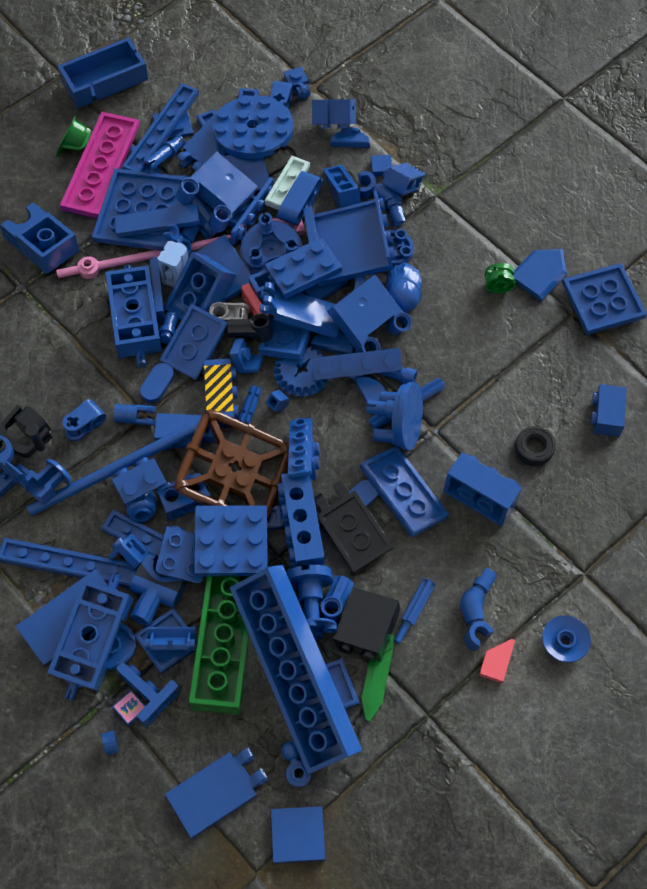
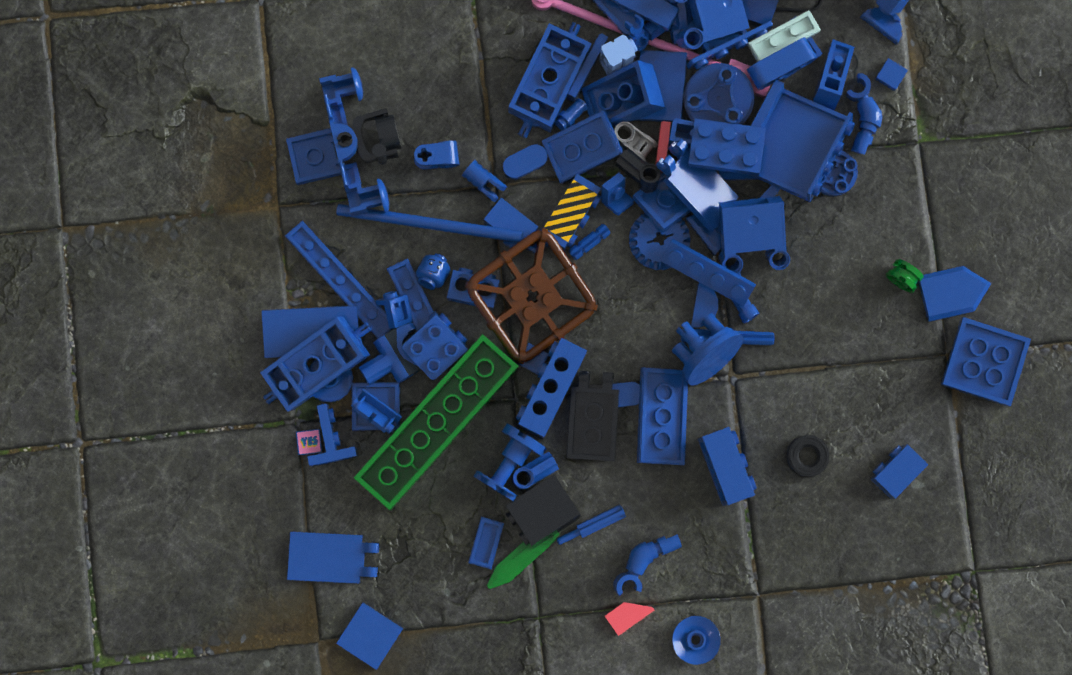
camera: 30 degrees right, 20 degrees up
blue axle [102,731,119,756] -> none
blue bracket [111,457,167,505] -> none
blue plate [194,506,267,576] -> none
blue brick [230,565,362,774] -> none
blue piece [266,390,289,413] -> none
blue plate [281,740,311,787] -> none
blue bracket [288,418,320,480] -> none
blue brick [382,162,425,196] -> none
blue hair [385,262,422,313] -> none

